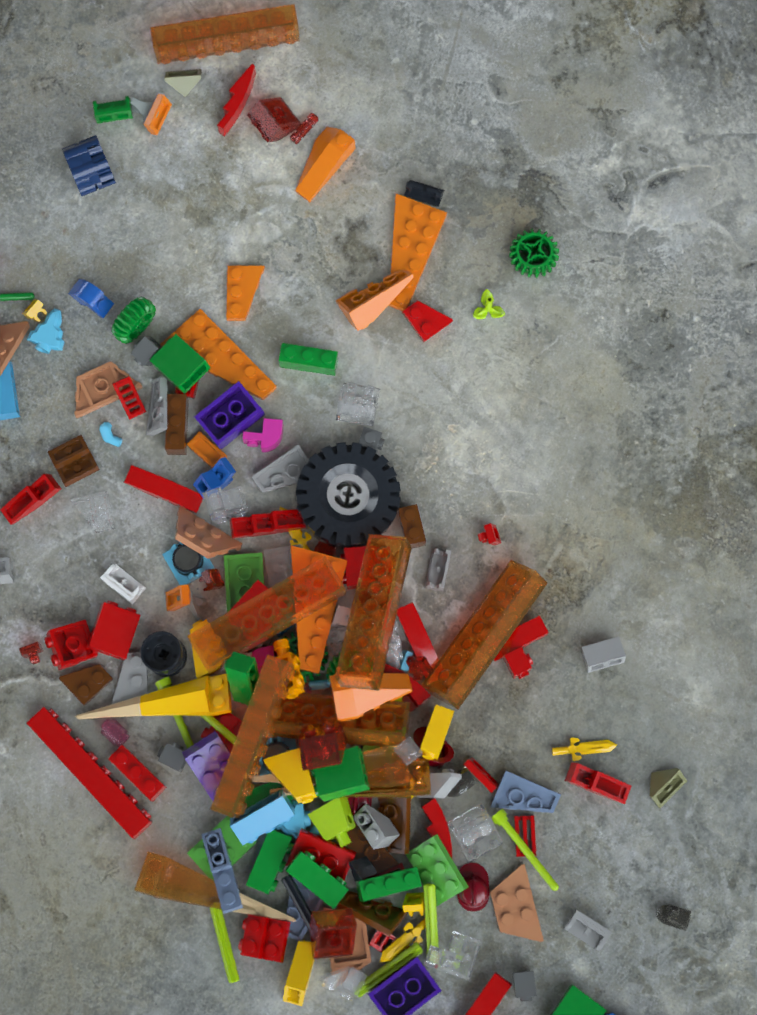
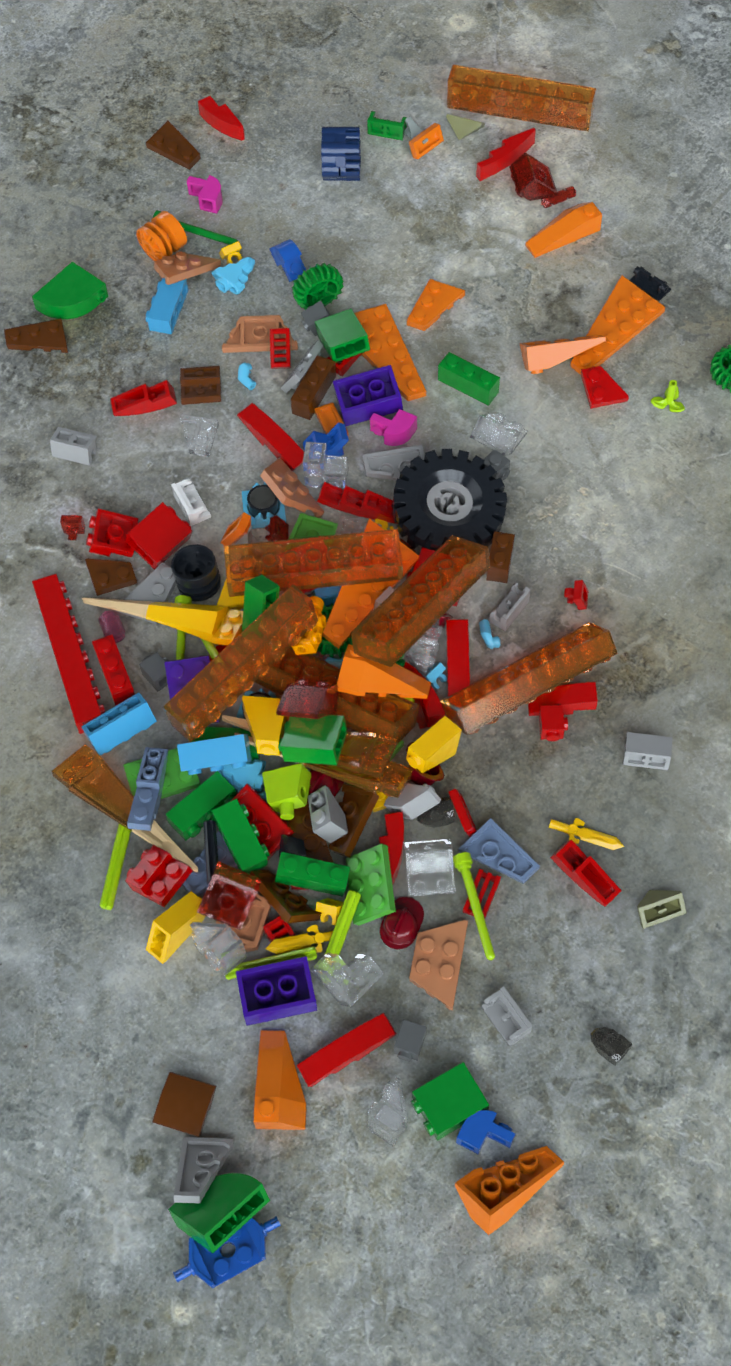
camera: 25 degrees right, 15 degrees down
clear plate [394,737,422,766] -> none
clear red tile [406,656,433,680] -> none
none -> dark azure brick [81,692,157,756]
none -> medium azure arm [479,619,501,649]

